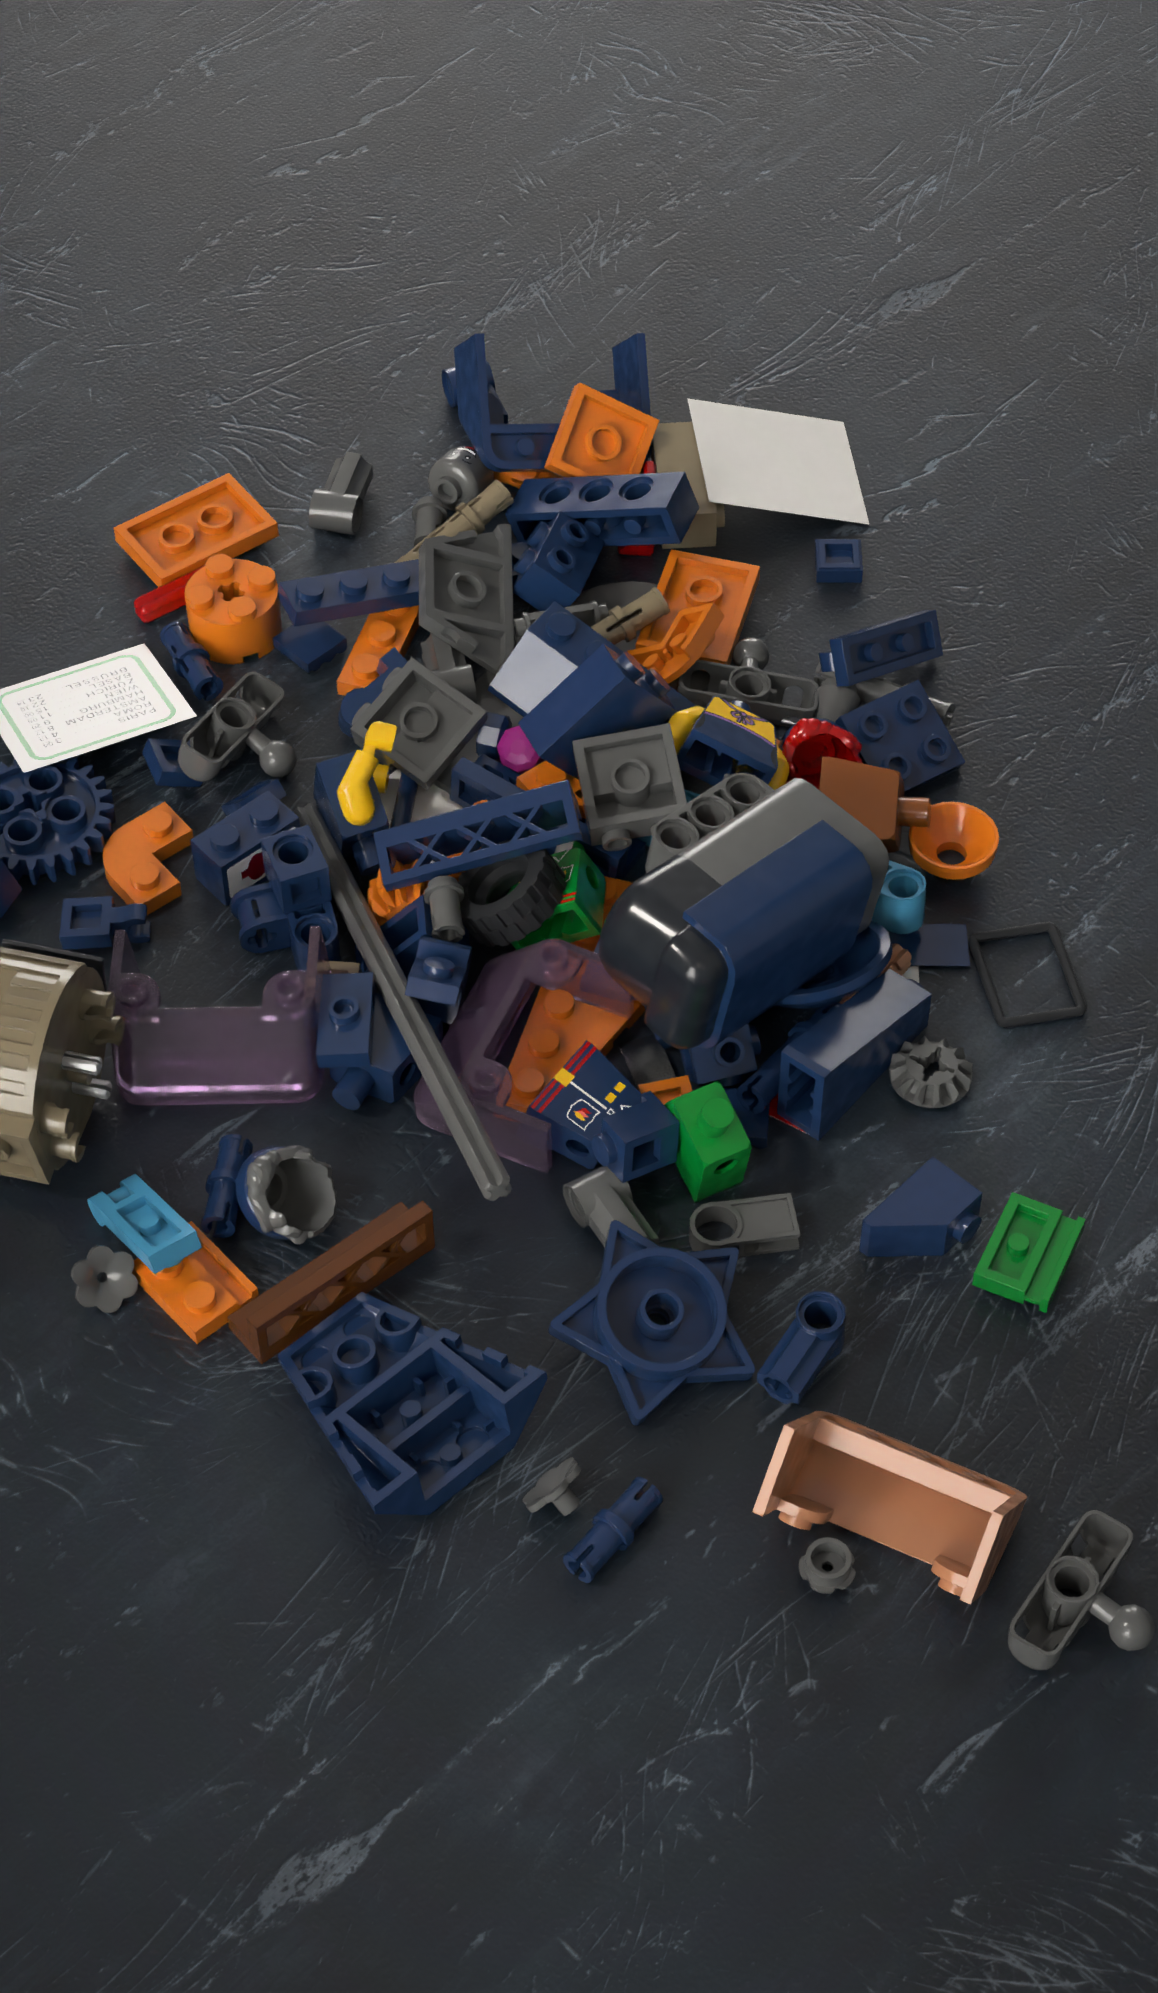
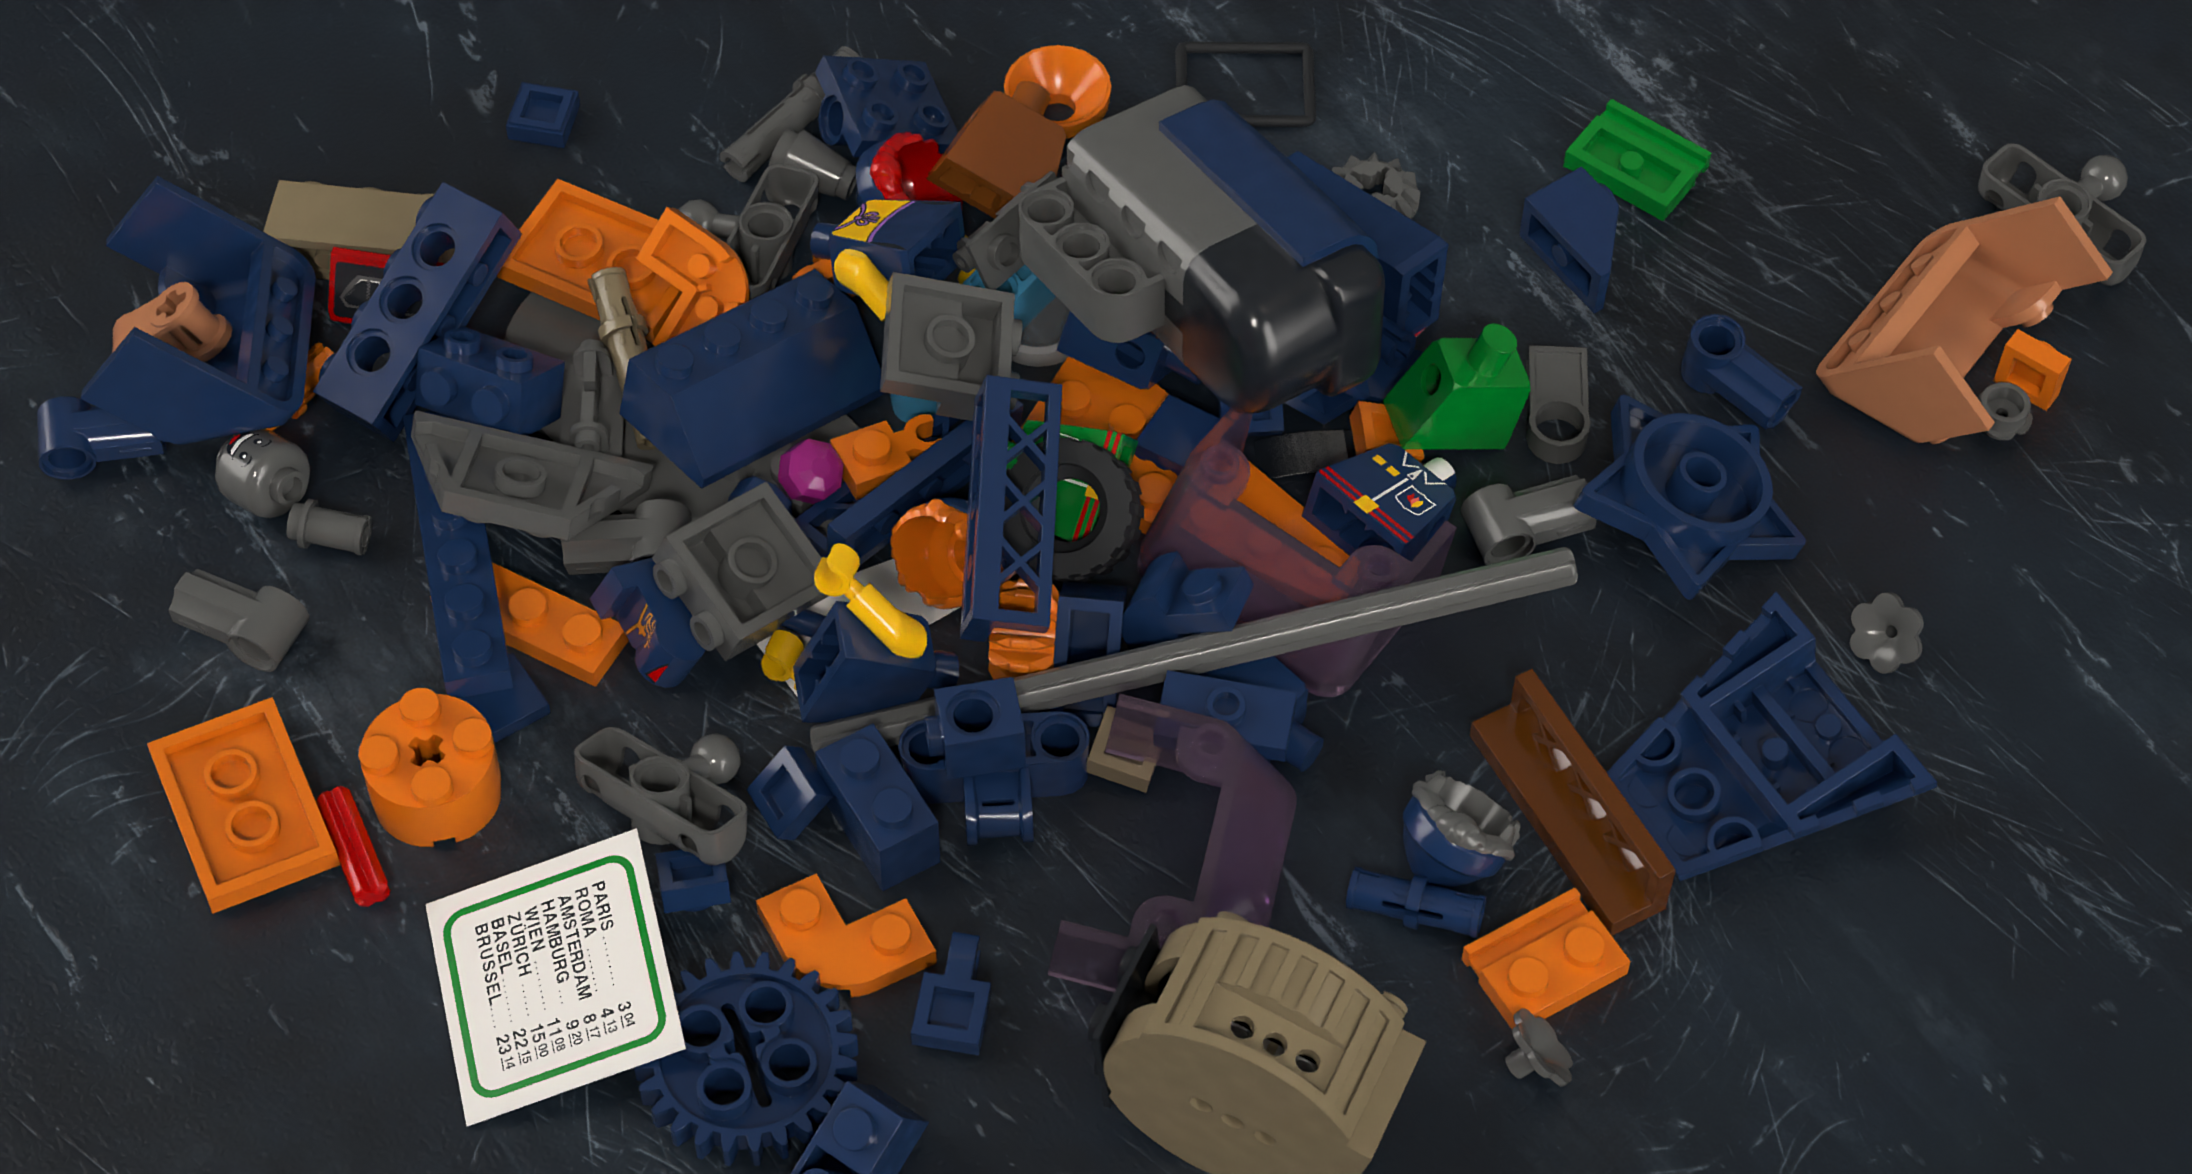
camera: 80 degrees left, 5 degrees up
dark azure plate [87,1174,202,1274] -> none
dark blue pin [160,621,223,701] -> none
dark tan pin [394,479,514,563] -> none
dark grey pin [423,876,465,943] -> none
dark blue brick [518,644,677,780] -> none
orange plate [544,383,659,477] -> none
dark blue pin [563,1477,663,1583] -> none
dark blue brick [592,1091,680,1183] -> none
white sticker [687,398,869,525] -> none
dark blue plate [819,609,943,687] -> none
none -> nougat piece [112,282,232,362]
none -> orange plate [1993,329,2072,411]

